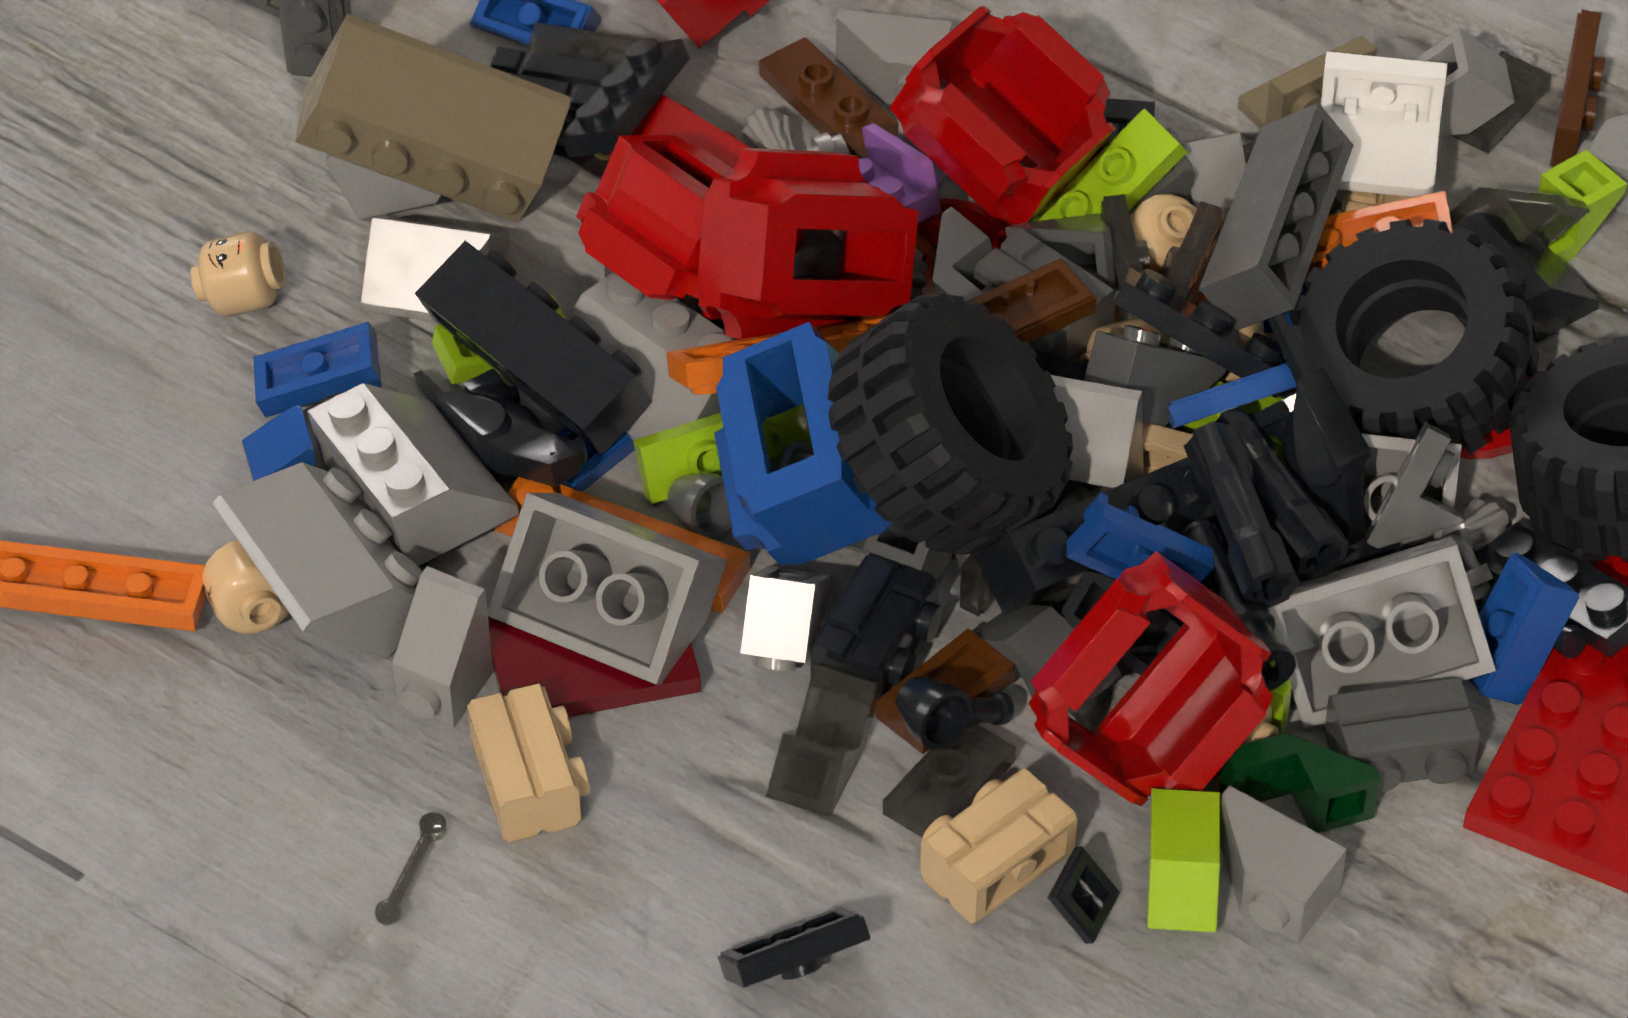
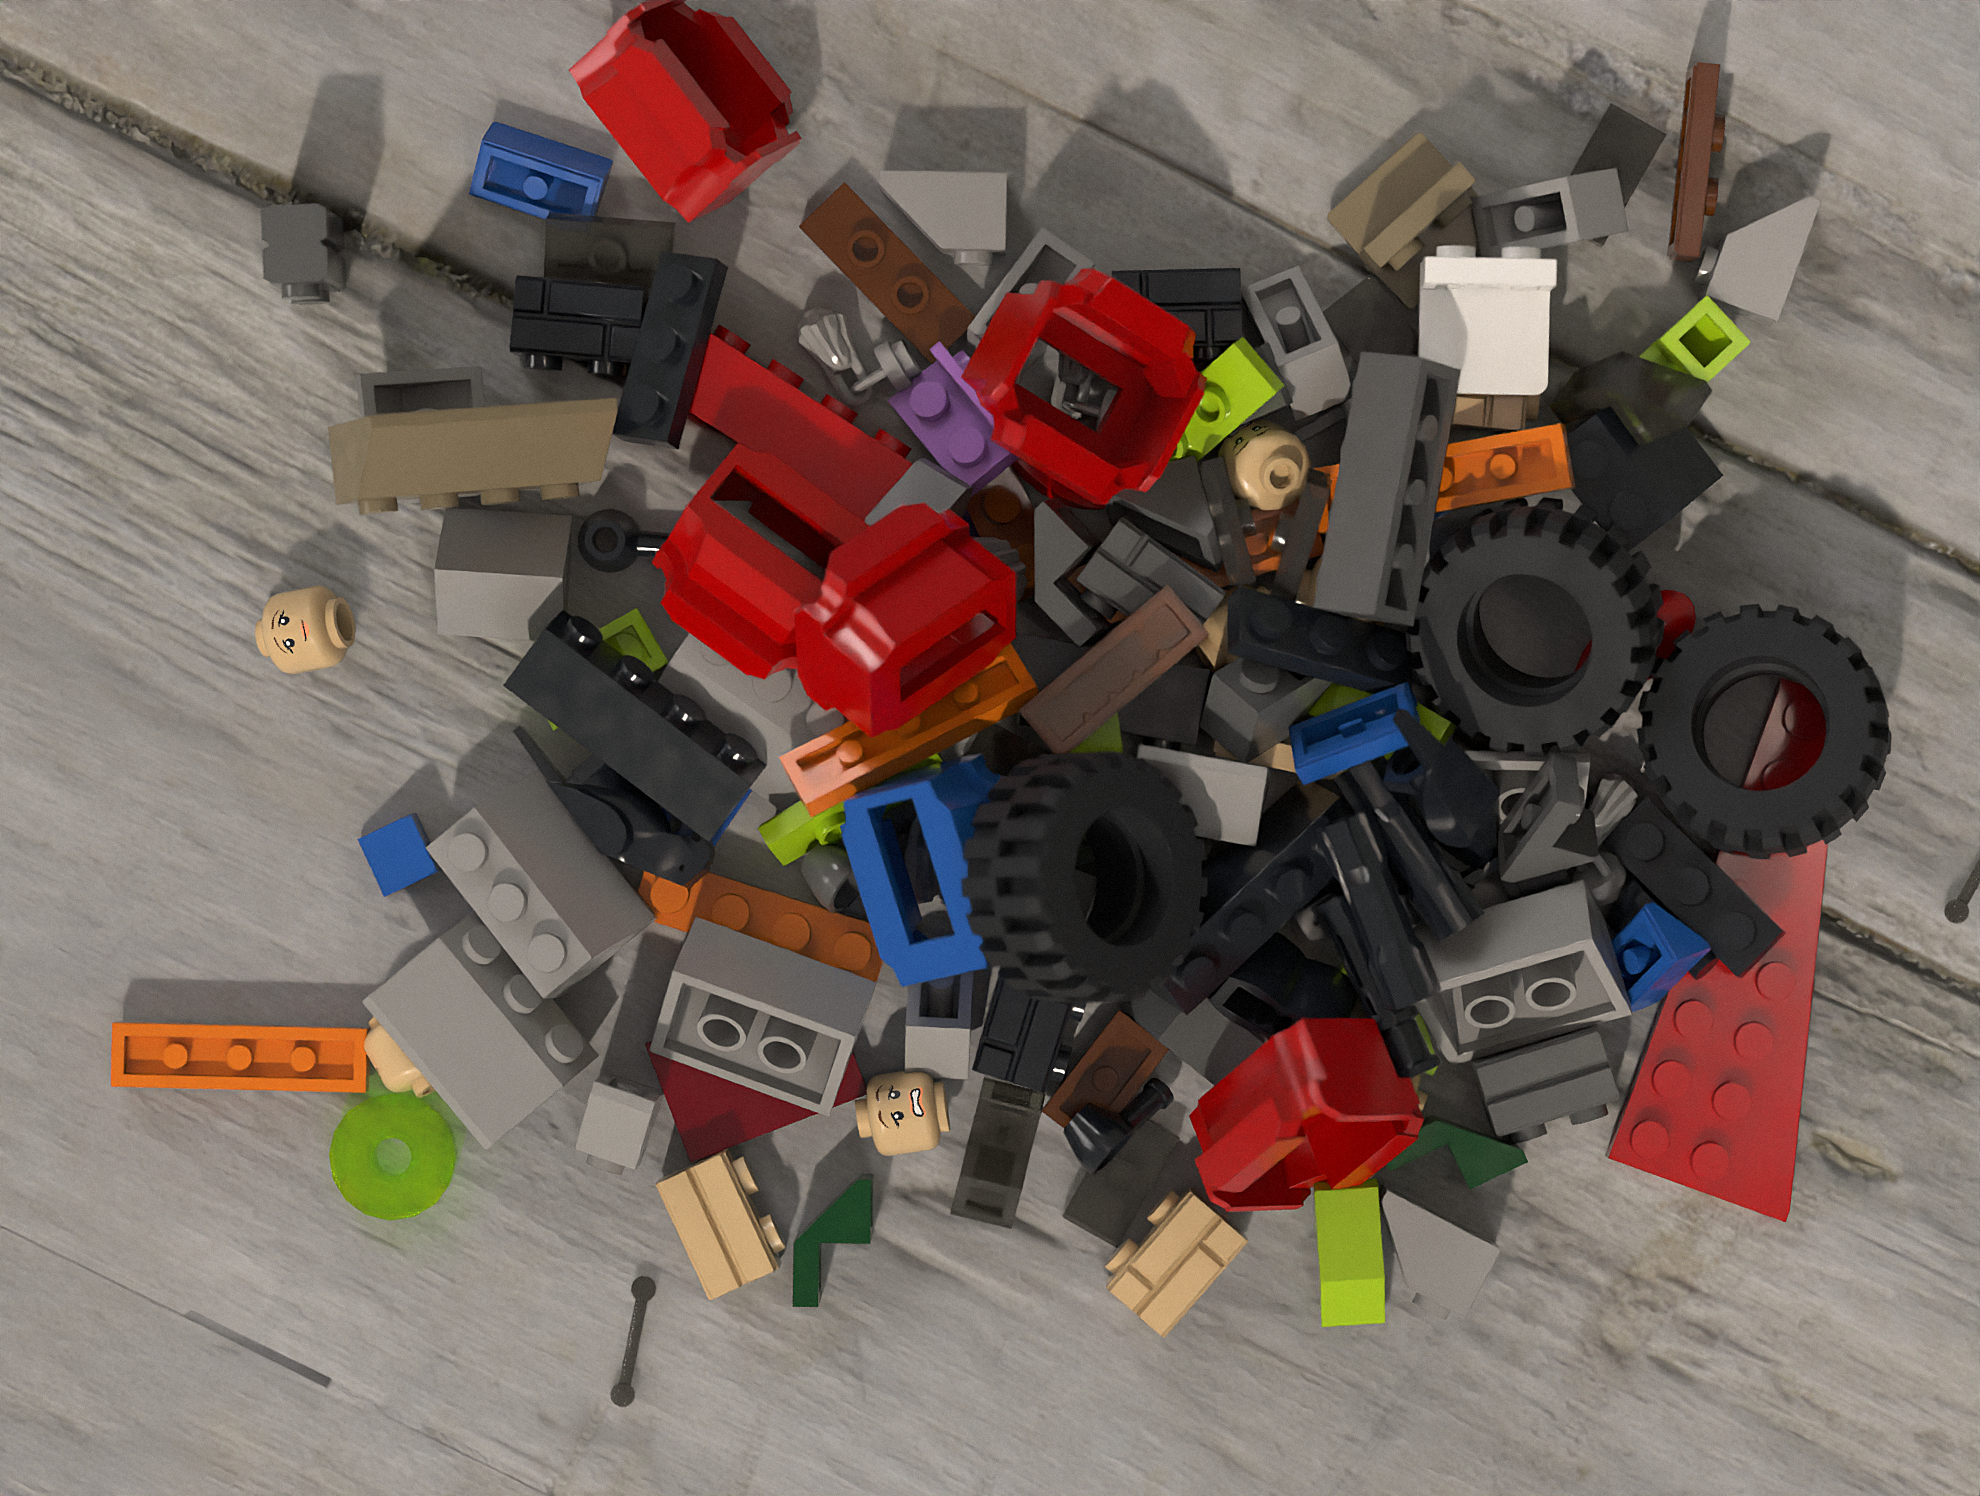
camera: 10 degrees left, 40 degrees up
blue plate [253,321,382,418] -> none
black plate [717,907,871,988] -> none
black slope [1047,846,1120,944] -> none
blue plate [1066,492,1214,582] -> none
none -> clear neon green tile [329,1092,458,1221]
none -> black bar [578,509,671,573]
none -> dark green slope [792,1174,873,1307]
none -> tan head [855,1071,950,1156]

